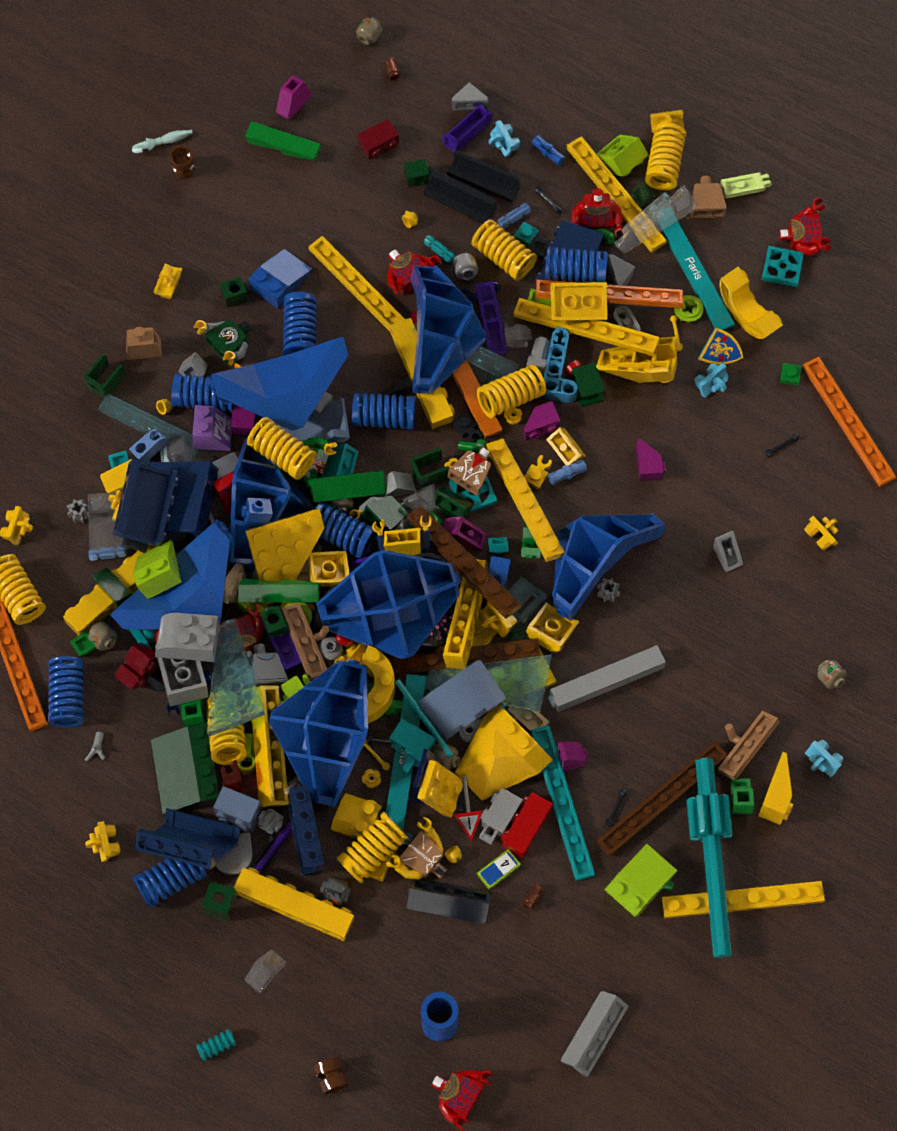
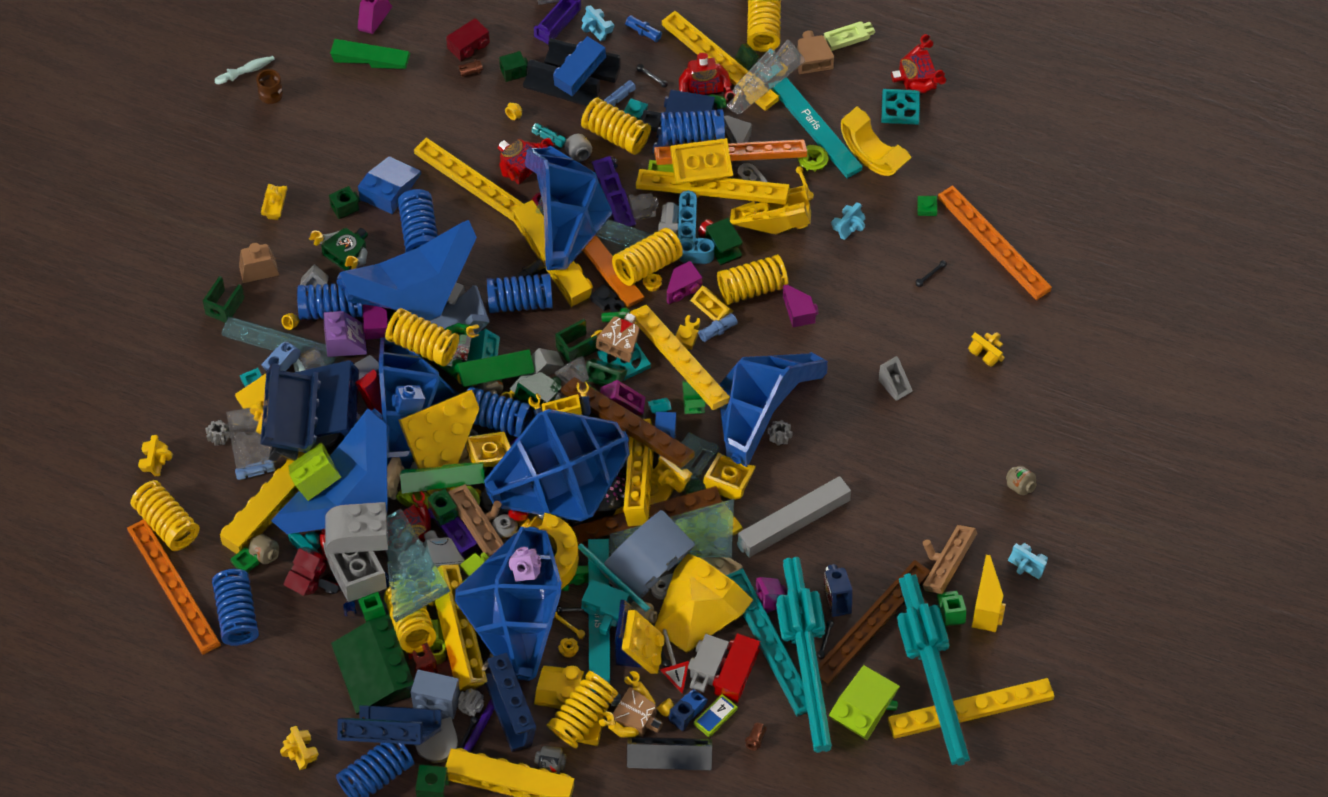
camera: 10 degrees left, 10 degrees down
light grey bar [85,732,105,761] -> none
dark green slope [91,567,132,607] -> none
lime slope [596,135,648,176] -> none
shield [698,327,743,364] -> none
none -> copper pin [459,59,483,77]
none -> lavender brick [509,547,541,582]
none -> blue brick [553,36,606,96]
none -> dark blue leg [668,689,708,731]
none -> yellow piece [717,254,788,305]
none -> teal axle [776,557,832,753]
none -> dark blue torso [824,564,852,617]

